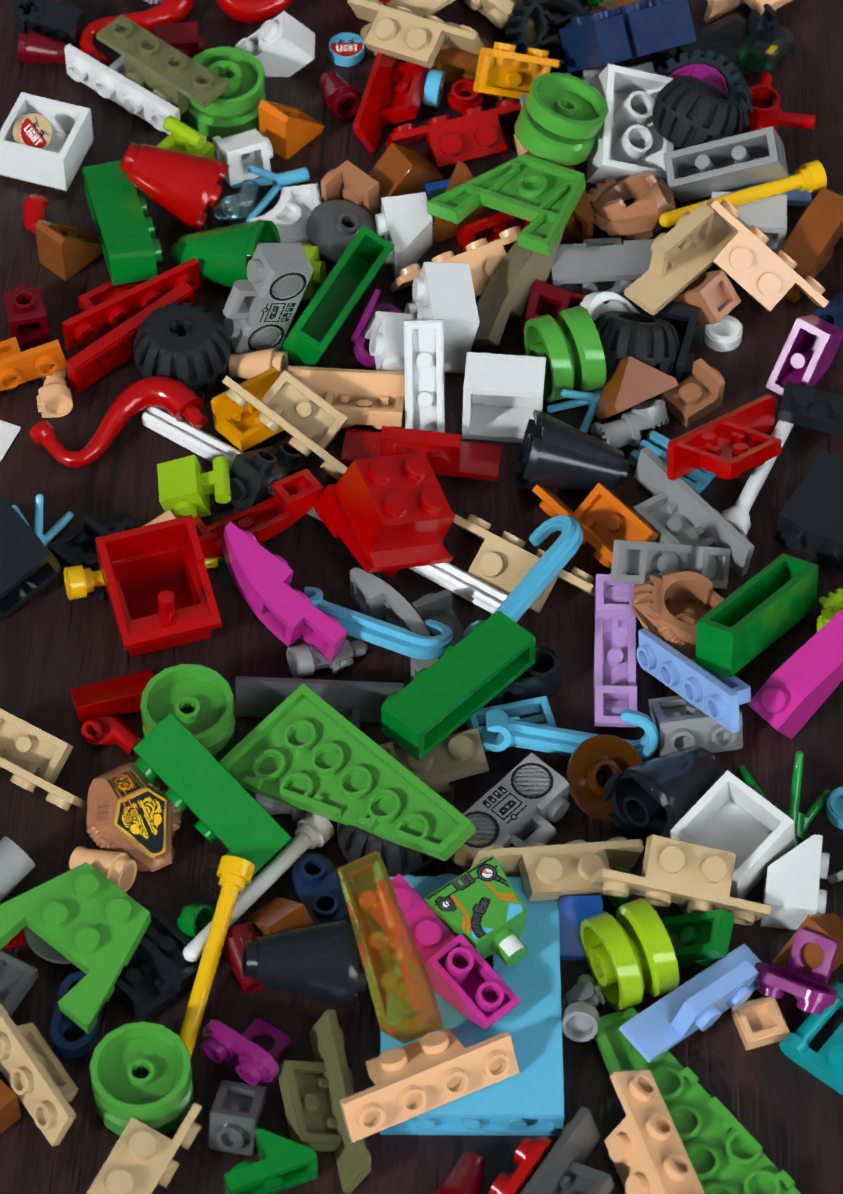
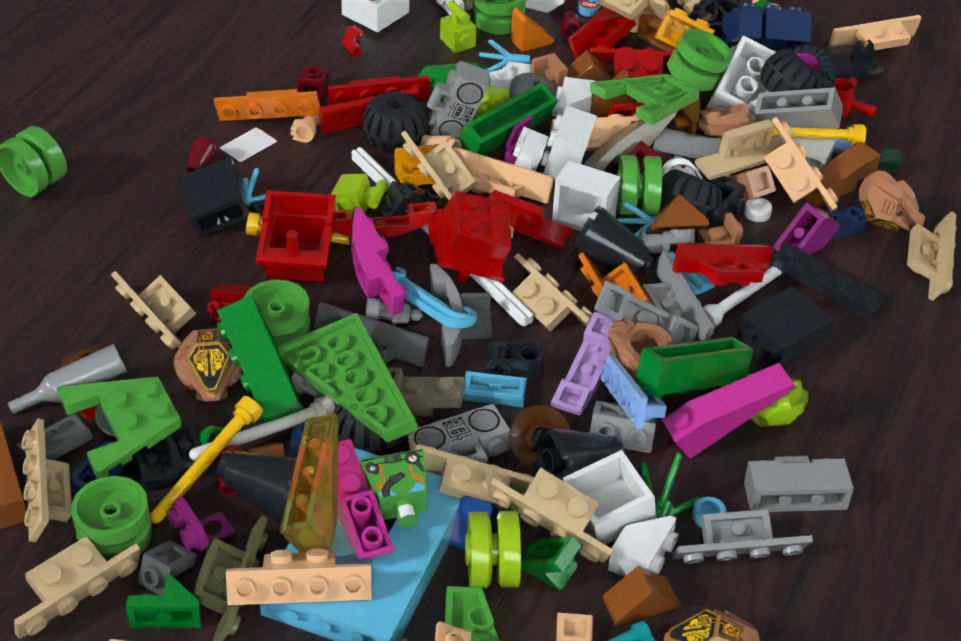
camera: 20 degrees right, 10 degrees down
red animal [29,375,208,468] -> none
dark orange slope [35,220,103,281] -> none
light nougat cone [69,846,137,892] -> none
green brick [82,160,163,286] -> none
red cone [118,143,229,232] -> none
white brick [212,129,273,185] -> none
clear light blue arm [213,180,259,221] -> none
green brick [381,610,536,761] -> none
white tile [404,319,445,433] -> none
medium azure tile [423,69,445,107] -> none
red plate [447,79,484,112] -> none
medium azure piece [463,515,584,638] -> none
medium azure piece [481,709,659,762] -> none
light grey piece [561,974,605,1042] -> none
light blue bracket [619,943,762,1063] -> none
clear green slope [736,36,783,74] -> none
magenta bracket [754,928,839,1015] -> none

